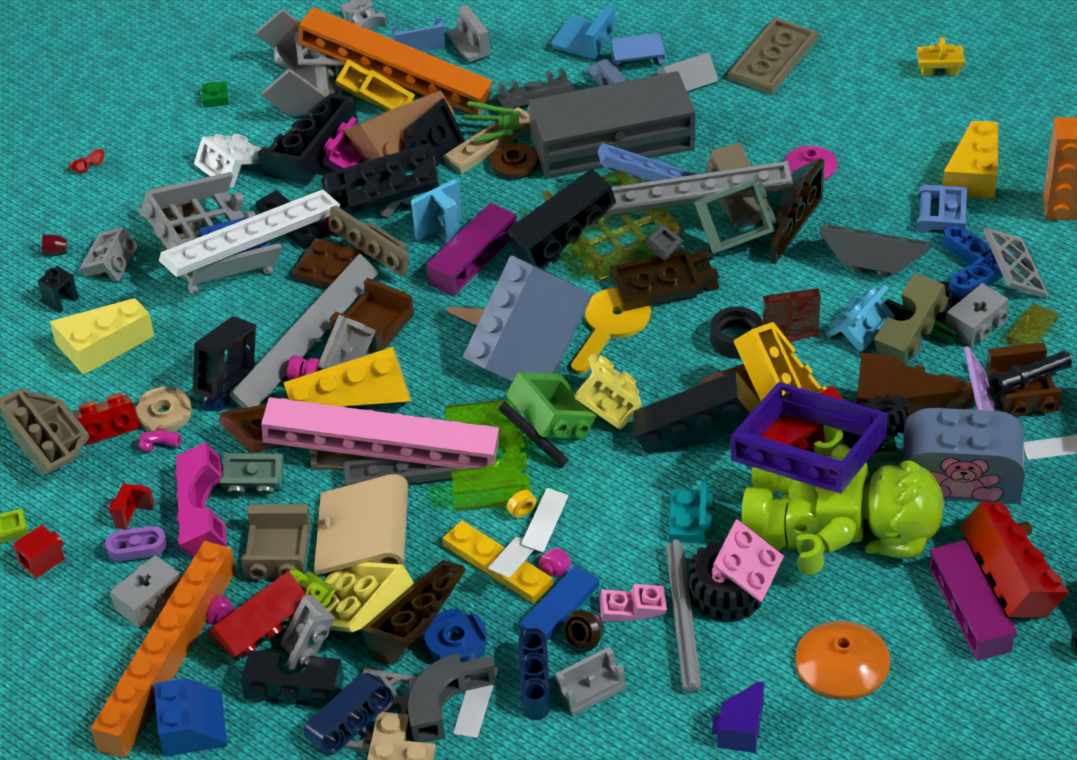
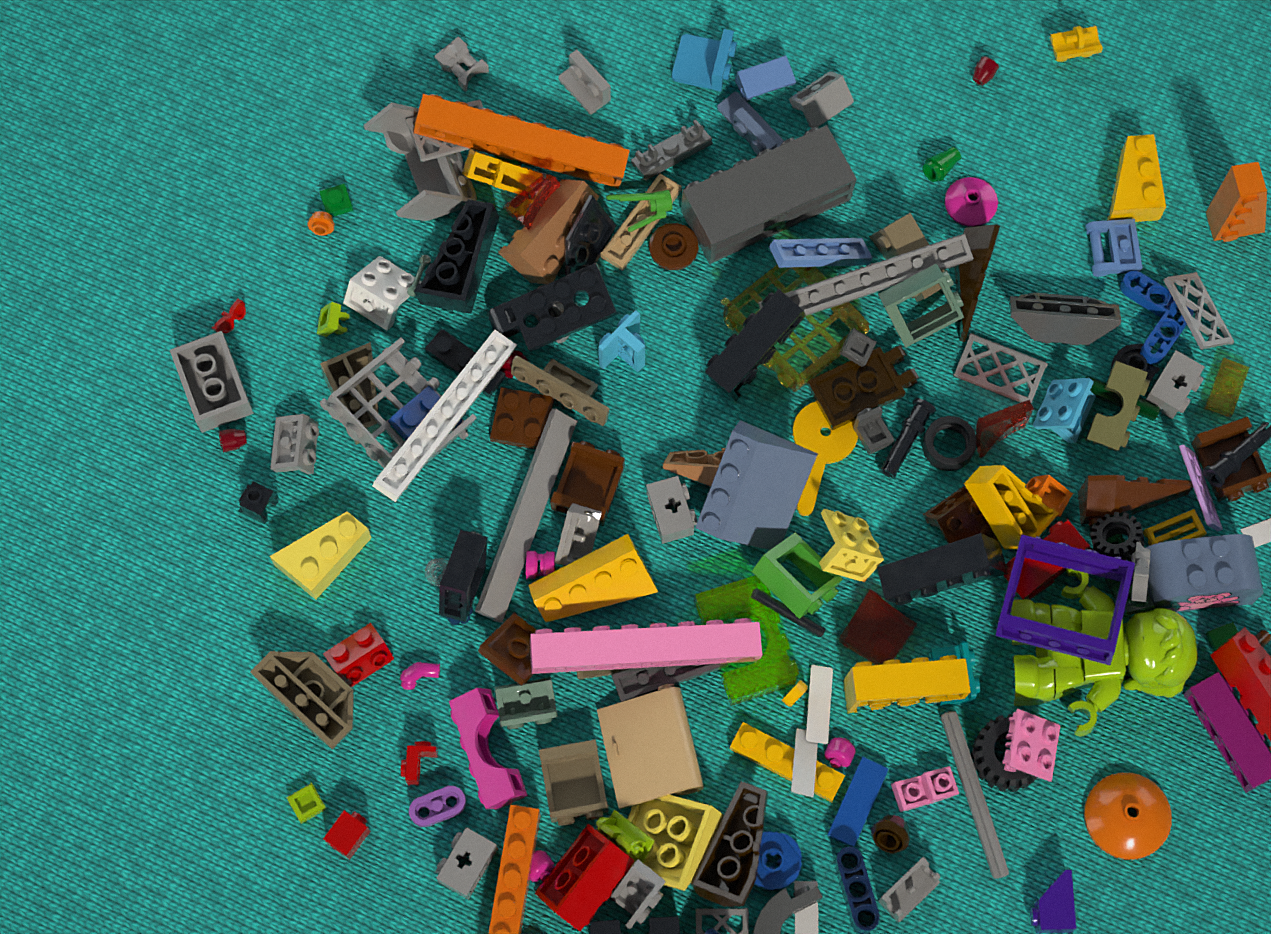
camera: 15 degrees left, 25 degrees up
tan tile [135,387,192,432] -> none
dark pink bracket [322,117,363,171] -> none
medium blue hinge [391,17,445,52] -> none
magenta brick [426,203,517,296] -> none
dark tan tile [728,17,819,95] -> none
none -> light grey brick [170,331,254,433]
none -> orange plate [307,211,335,236]
none -> lime tile [317,302,350,337]
none -> clear red plate [503,173,561,230]
none -> light grey brick [646,476,698,544]
none -> clear red plate [839,589,917,665]
none -> yellow wedge [843,655,971,714]
none -> dark grey bracket [853,406,894,455]
none -> black pin [879,398,936,479]
none -> green cone [922,147,961,182]
none -> light grey window [954,333,1048,406]
none -> dark red hose [973,56,999,86]
none -> orange bracket [1025,475,1073,517]
none -> light grey piece [1130,542,1151,602]

